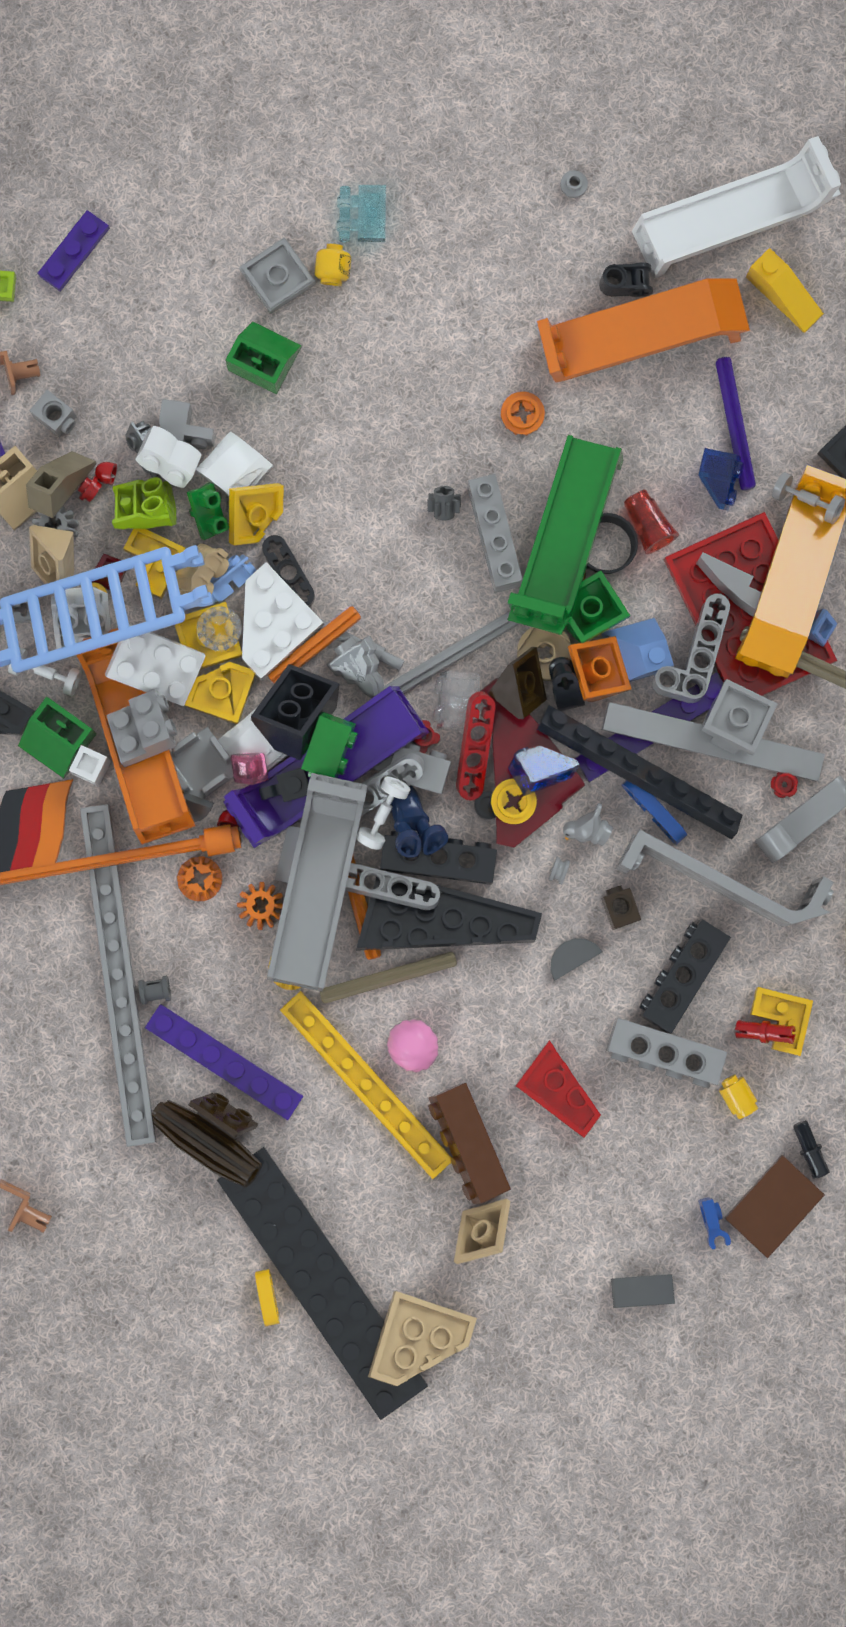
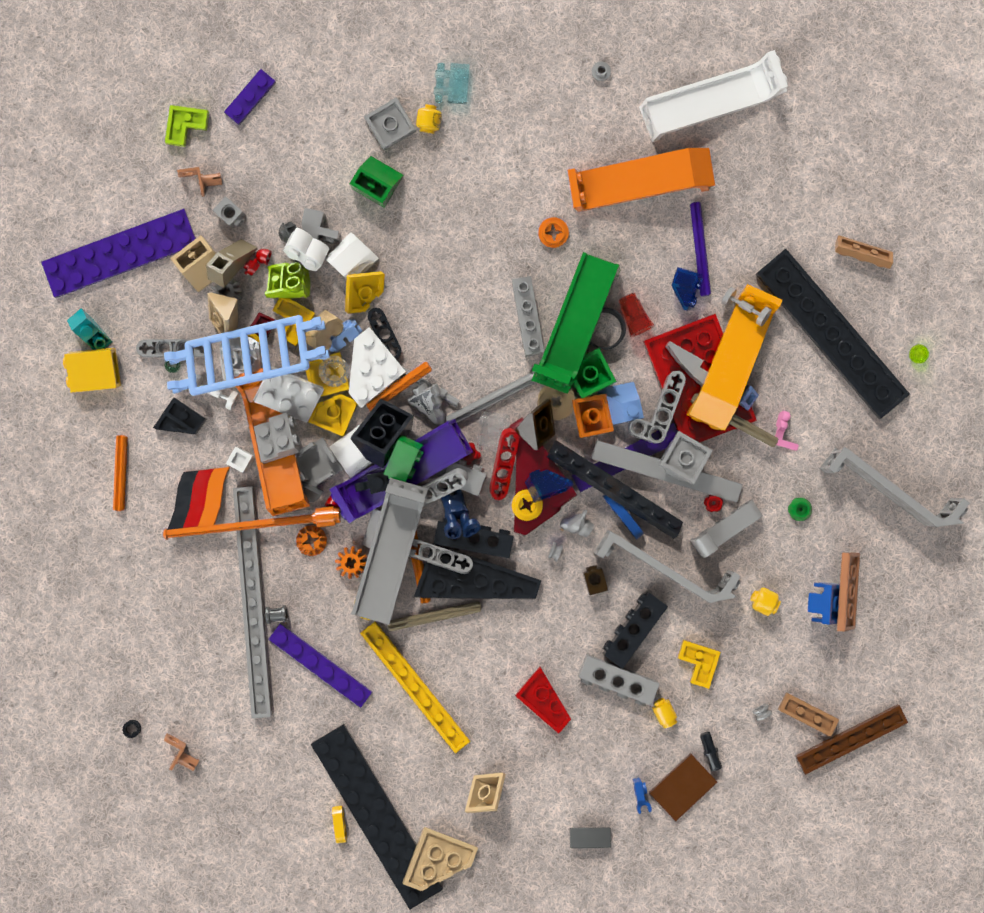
camera: 10 degrees right, 5 degrees up
green slope [18,696,97,779] -> none
dark brown plate [152,1093,262,1188] -> none
green hips [186,482,229,540] -> none
clear pink slope [231,753,268,785] -> none
white wheel [356,777,410,850] -> none
bright pink hair [387,1019,438,1073] -> none
dark grey gear [427,486,461,521] -> none
reddish brown brick [428,1083,511,1204] -> none
black tile [474,791,496,820] -> none
black piece [549,657,585,712] -> none
dark grey tile [550,938,603,981] -> none
black piece [599,262,653,297] -> none
red pin [735,1020,796,1044] -> none
yellow slope [746,248,824,333] -> none

